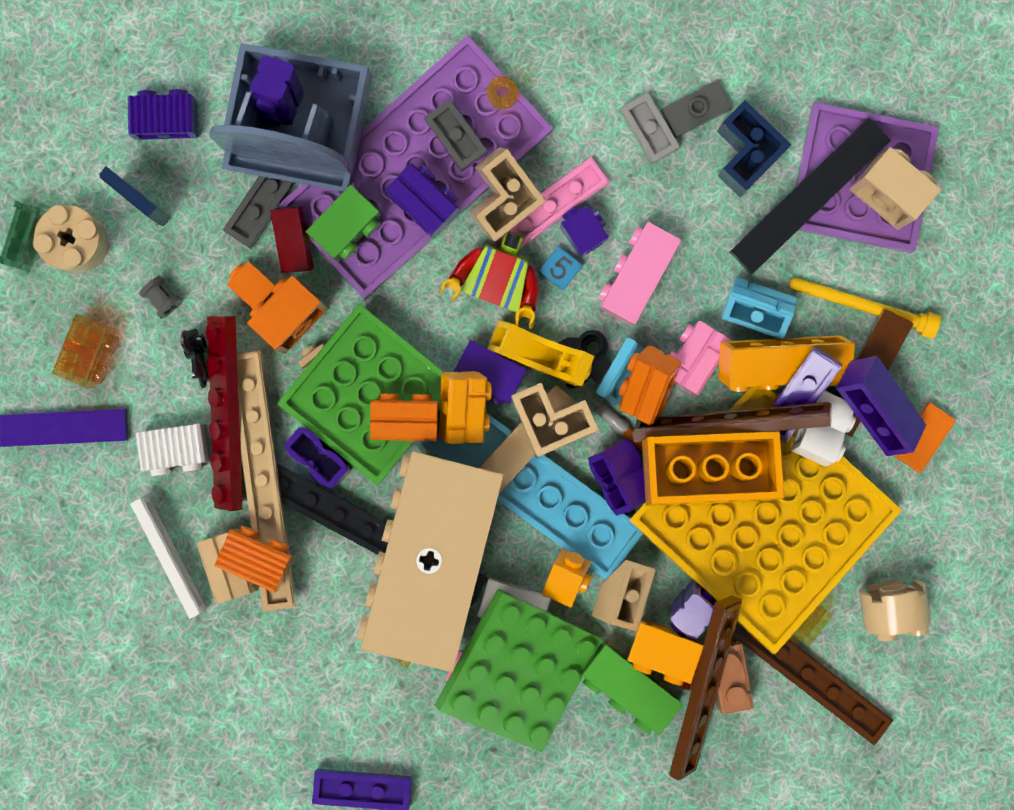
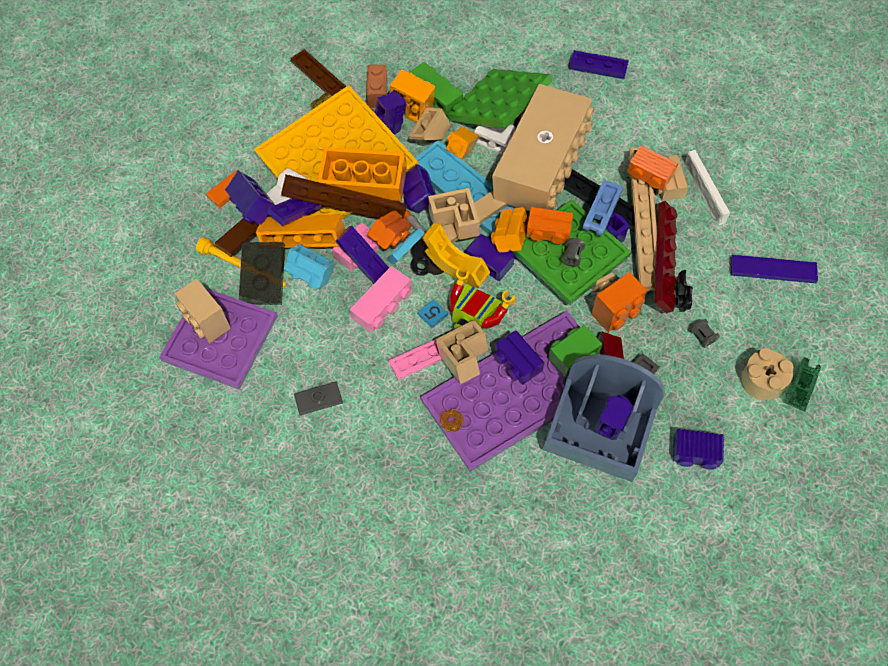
camera: 170 degrees left, 25 degrees down
clear orange brick [52,314,119,389] -> none
dark blue tile [99,166,171,226] -> none
white brick [136,424,210,476] -> none
orange brick [226,261,275,309] -> none
dark grey plate [424,99,488,172] -> none
dark purple brick [560,205,609,259] -> none
light grey plate [619,92,680,165] -> none
reddish brown tile [669,595,742,781] -> none
dark blue brick [717,100,791,198] -> none
black tile [729,118,891,275] -> none
tan brick [859,580,931,641] -> none
none -> clear smoke tile [239,242,285,305]
none -> dark purple plate [336,226,389,284]
none -> dark grey bush [562,238,585,267]
none -> medium blue plate [583,180,623,236]

